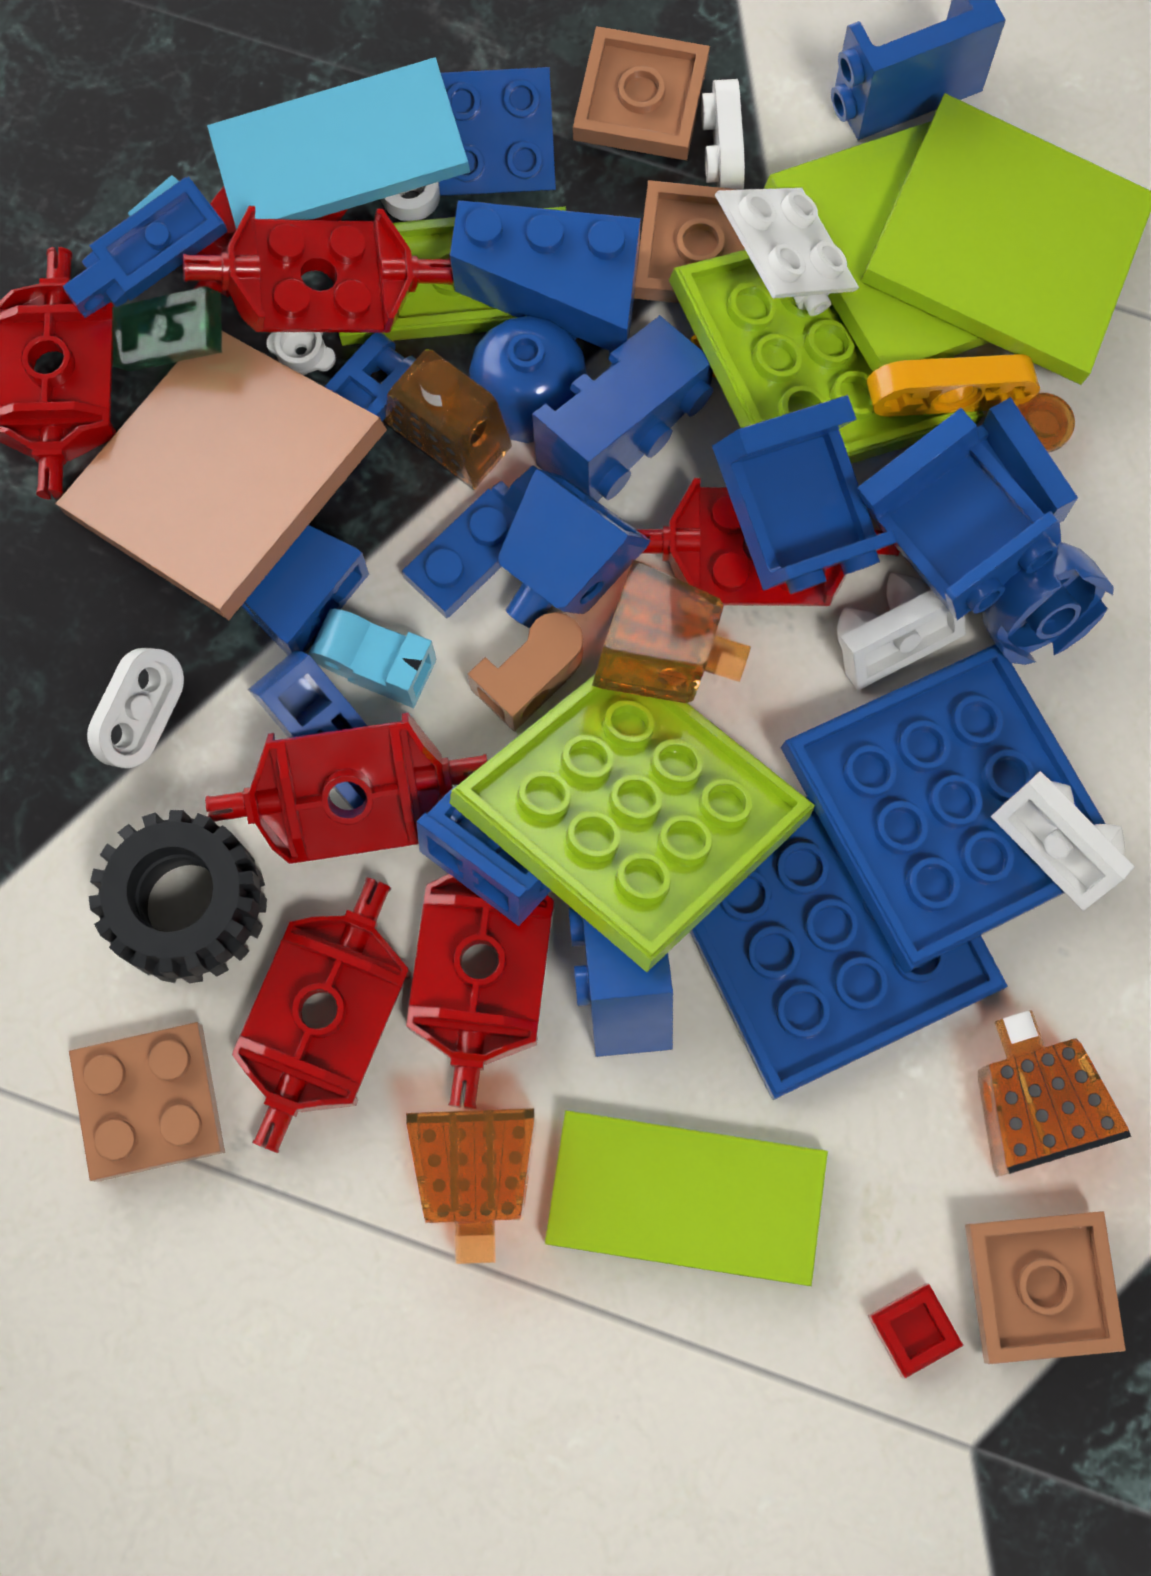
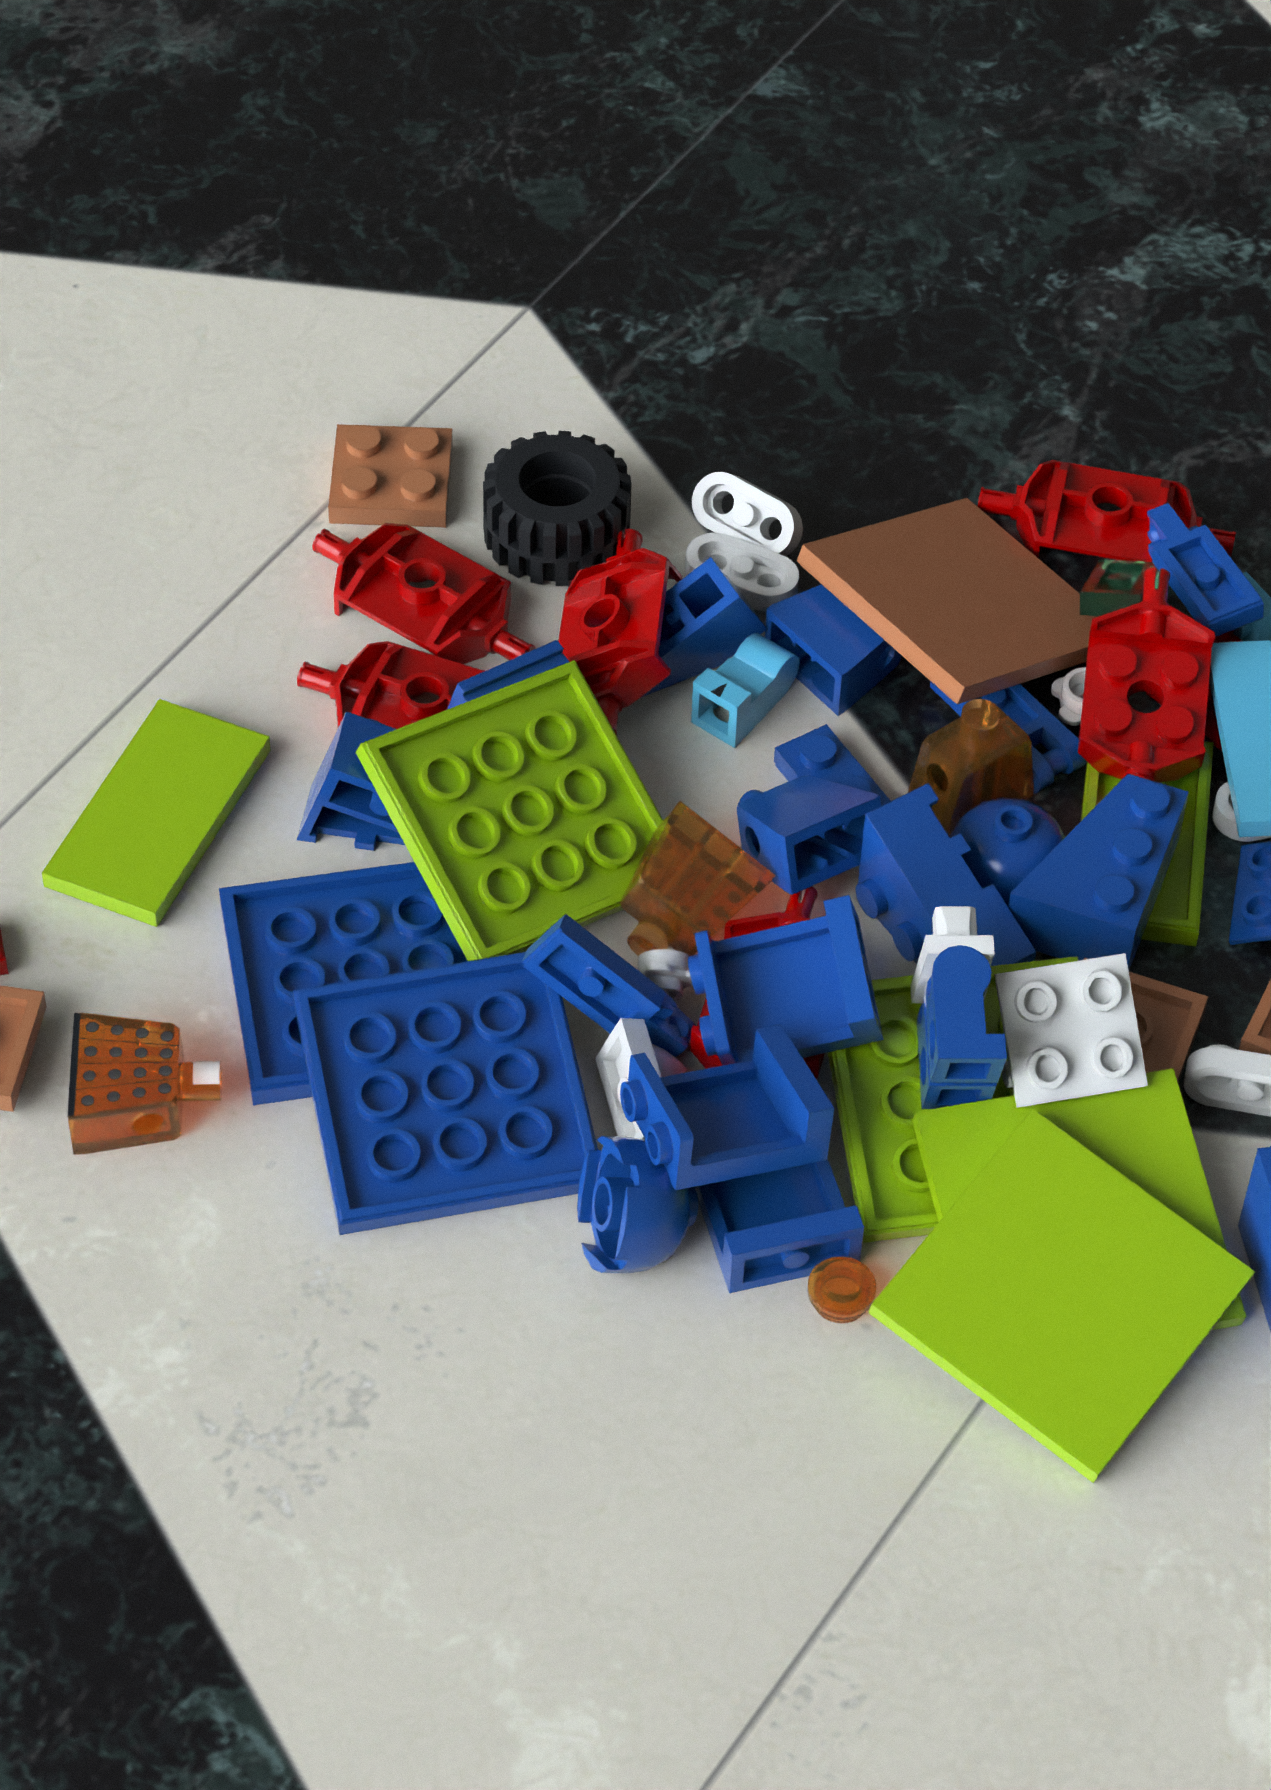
camera: 100 degrees right, 25 degrees down
clear orange torso [406,1108,537,1264] -> none
nougat leg [467,612,584,732] -> none
light orange beam [867,354,1040,417] -> none
white tile [991,771,1135,911] -> none
none -> blue hinge [521,914,696,1058]
none -> white plate [638,949,693,1001]
none -> white plate [685,533,799,612]
none -> blue hips [911,906,1007,1109]

